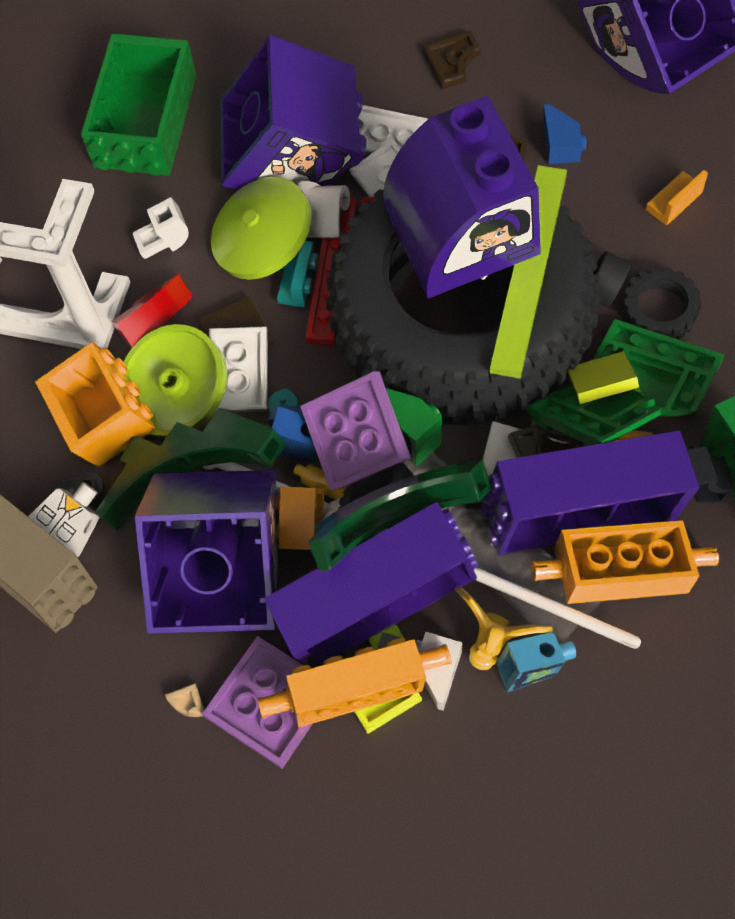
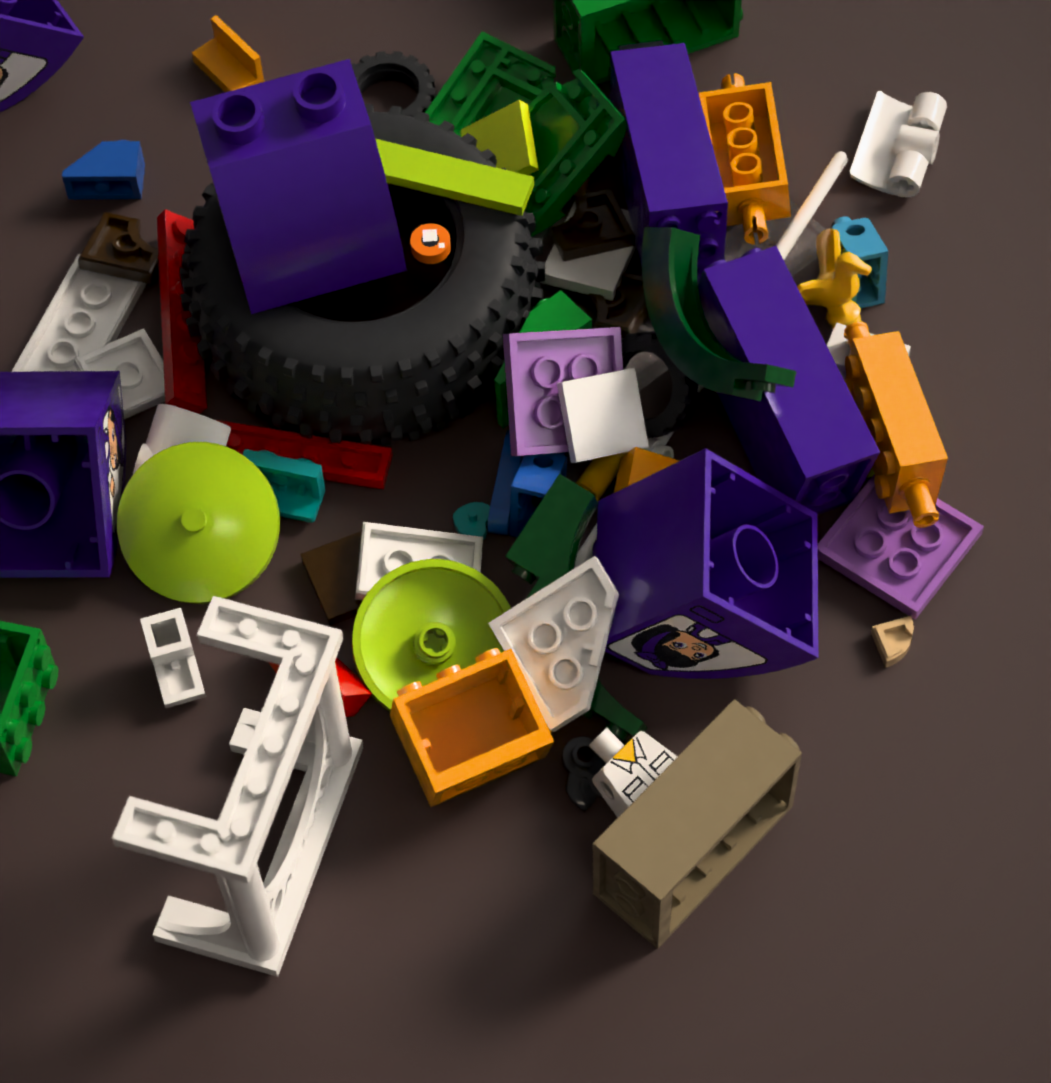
camera: 90 degrees left, 5 degrees down
none -> orange tile [410,223,451,264]
none -> white plate [488,556,619,732]
none -> white tile [557,368,649,463]
none -> white panel [850,91,947,198]

